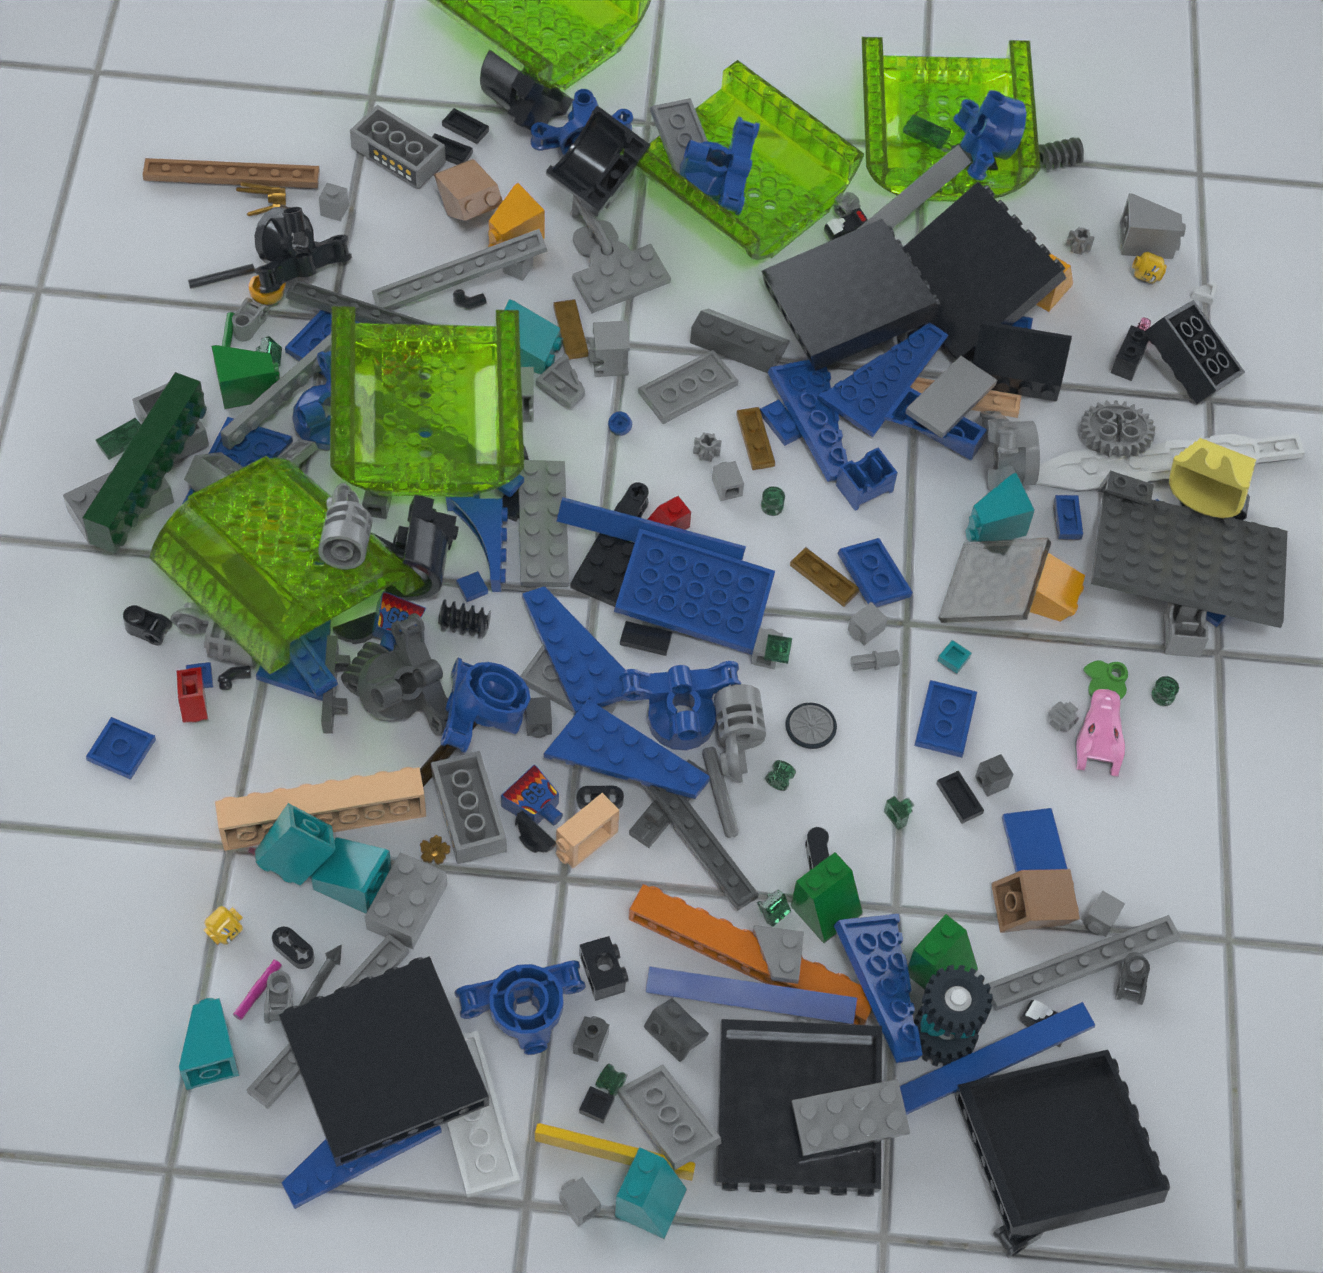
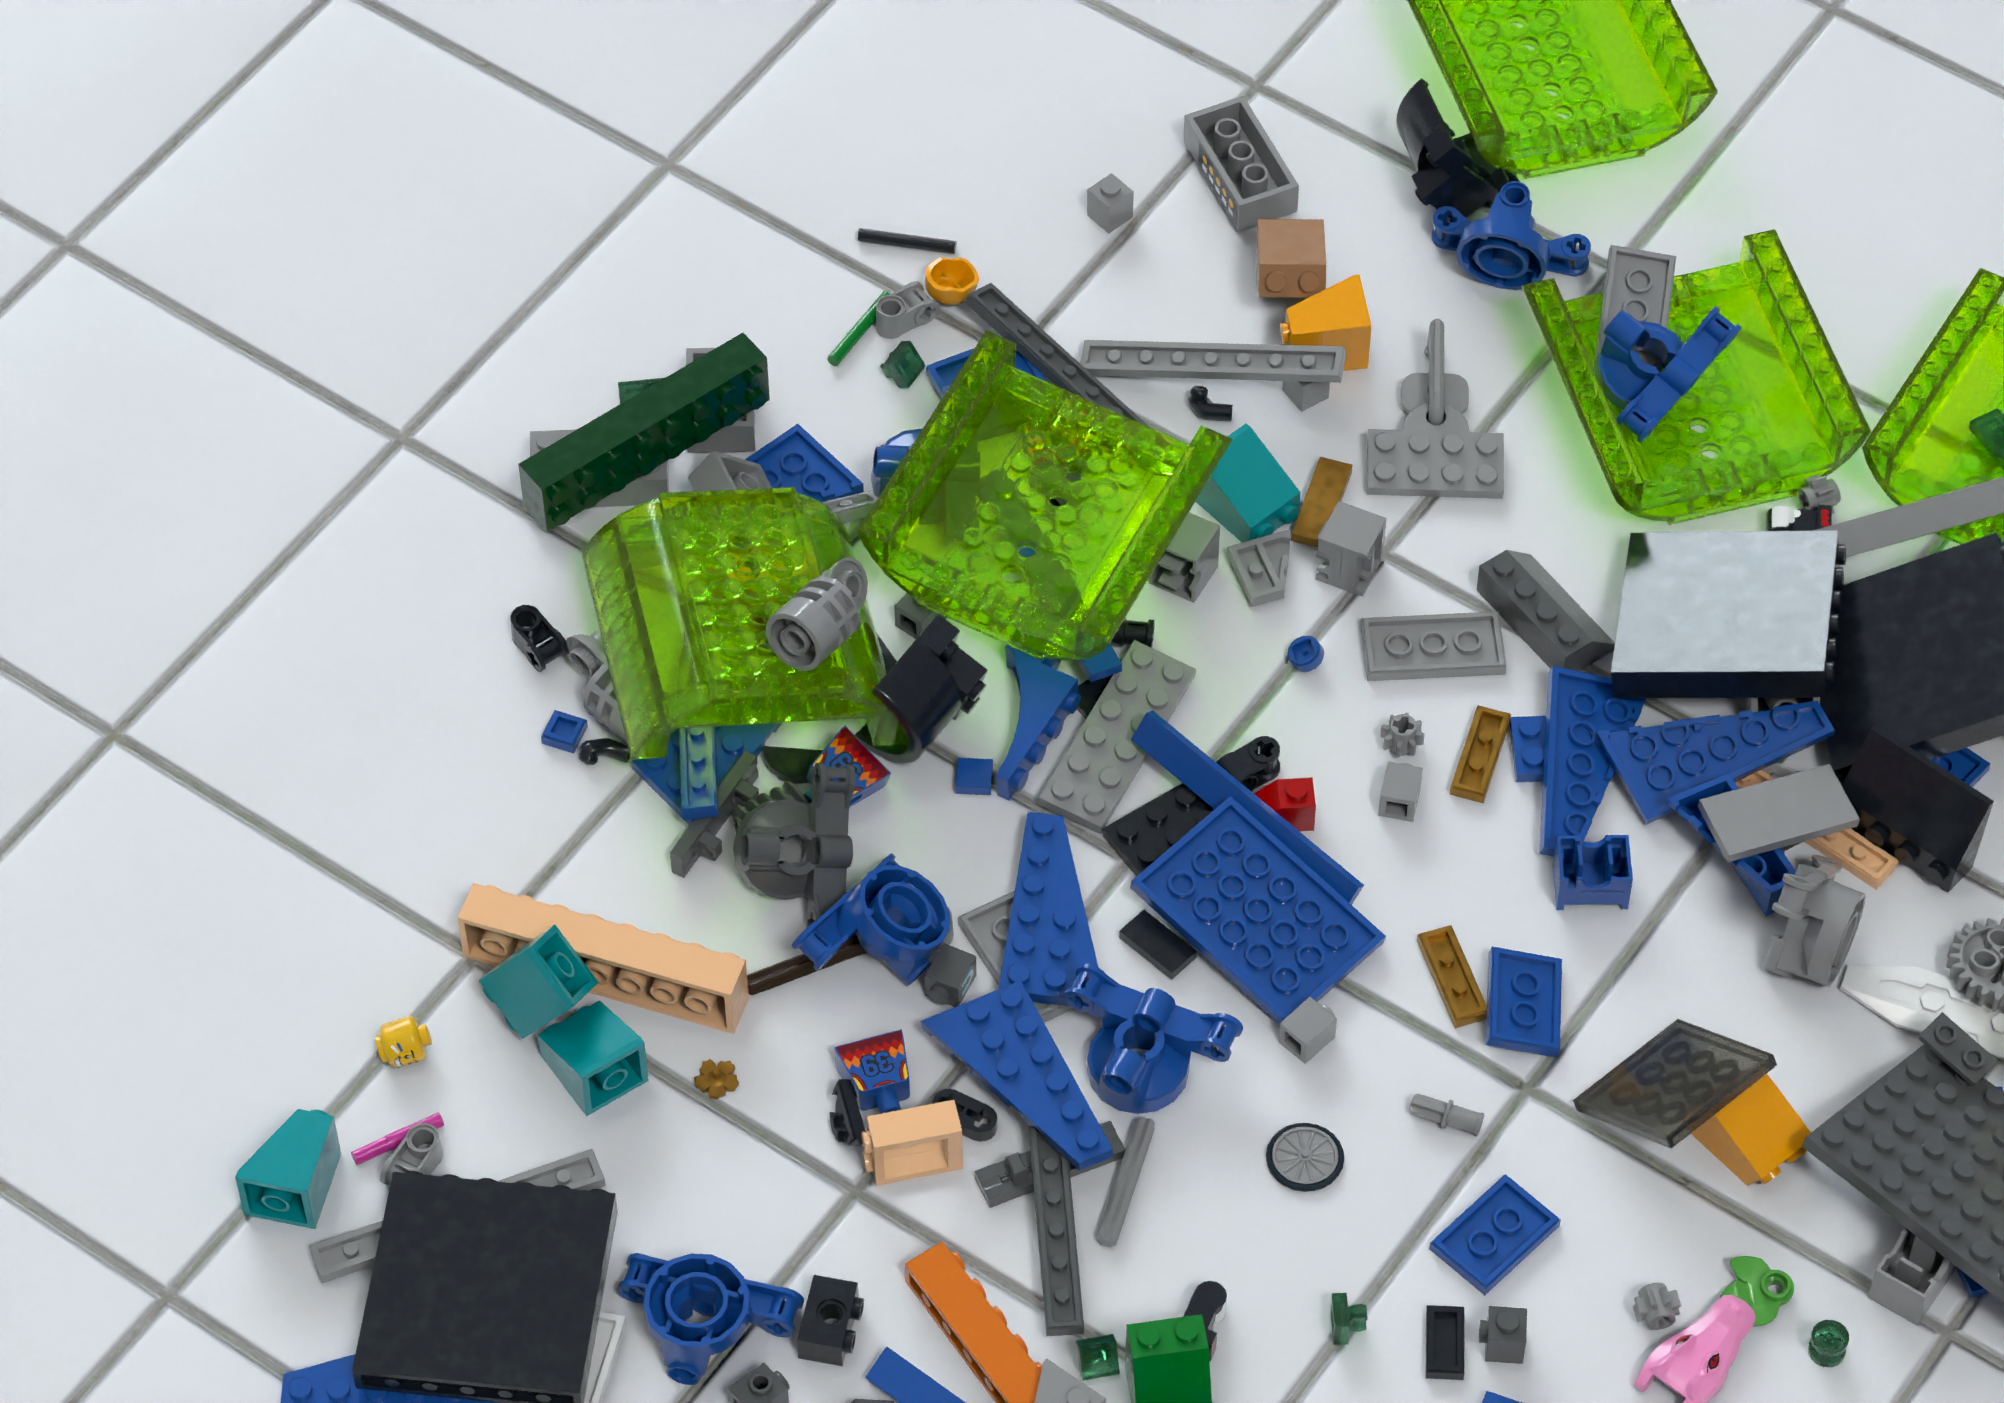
camera: 35 degrees right, 5 degrees down
blue tile [86,717,156,780] -> none
medium nougat plate [142,158,320,188] -> none
red slope [176,667,208,723] -> none
green slope [211,345,280,409] -> none
light grey plate [220,318,357,450] -> none
pearl gold plant [236,182,286,216] -> none
black piece [254,206,352,293] -> none
black beam [272,926,315,969] -> none
dark grey piece [298,944,342,1007] -> none
light grey brick [365,852,448,949] -> none
light grey brick [431,751,507,864] -> none
black tile [432,133,473,165] -> none
black piece [438,599,491,638] -> none
black tile [442,108,489,144] -> none
black piece [546,106,651,217] -> none
light grey cylinder [714,684,766,783] -> none
clear green wheel [761,486,785,516] -> none
clear green tile [764,634,792,664] -> none
clear green wheel [765,760,796,791] -> none
light grey brick [848,602,888,646] -> none
teal plate [937,640,972,674] -> none
teal slope [965,473,1035,550] -> none
blue plate [1054,495,1083,539] -> none

